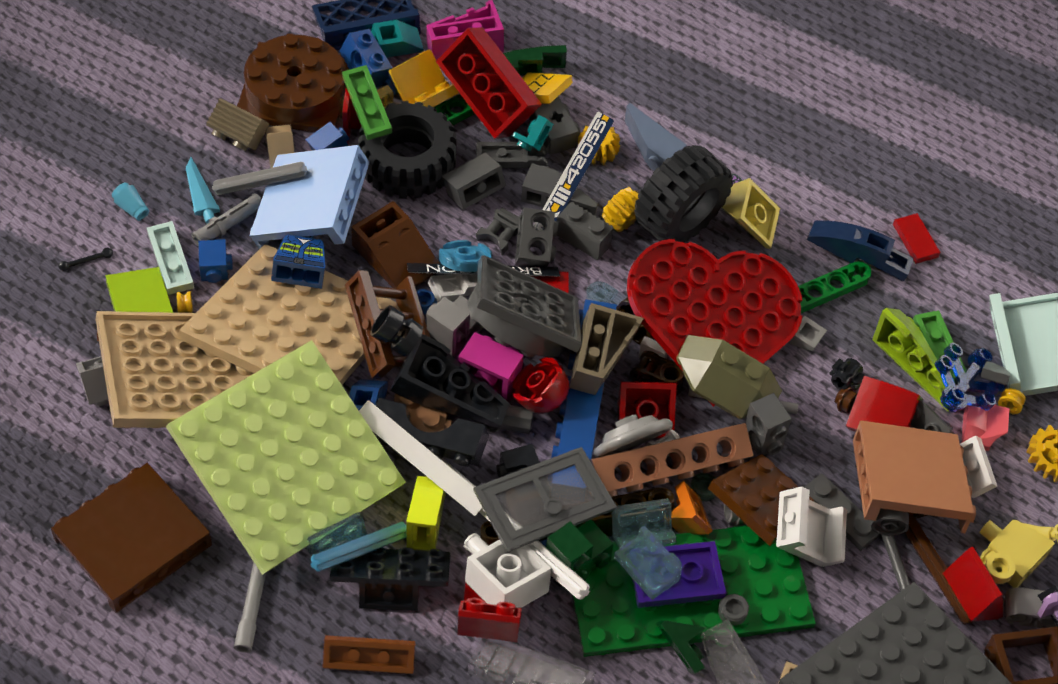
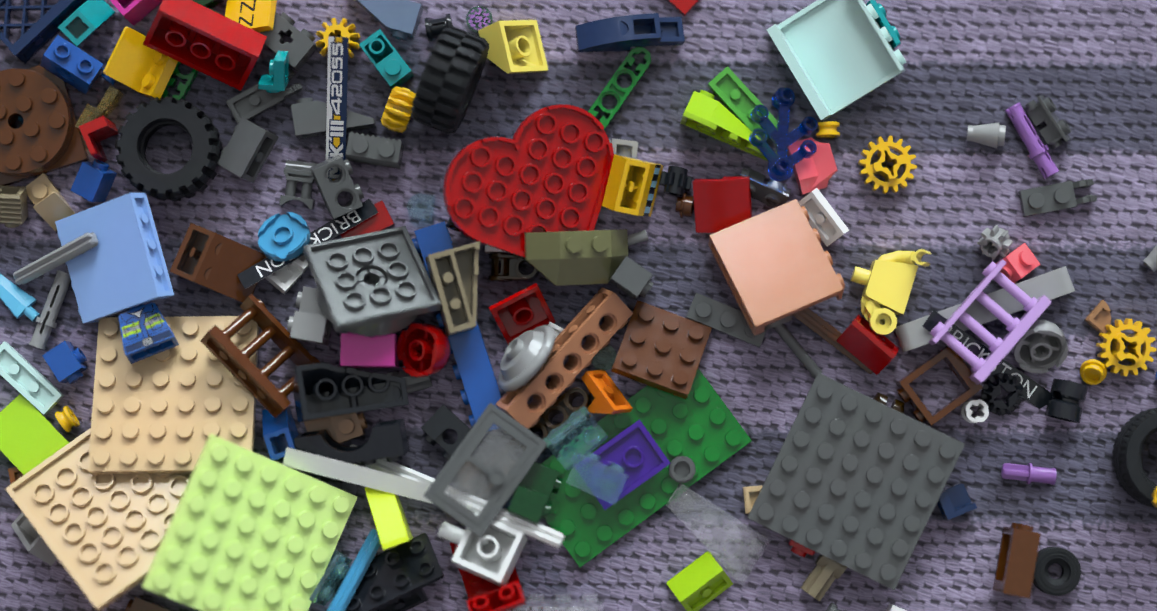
camera: 20 degrees left, 30 degrees up
bright green plate [342,65,392,140] -> none
black wheel [370,305,423,357] -> none
blue plate [417,289,437,314] -> none
dark green slope [656,620,706,674] -> none
white panel [776,487,847,567] -> none
dark grey tile [981,361,1010,385] -> none
none -> teal slope [359,29,414,89]
none -> yellow slope [602,154,664,217]

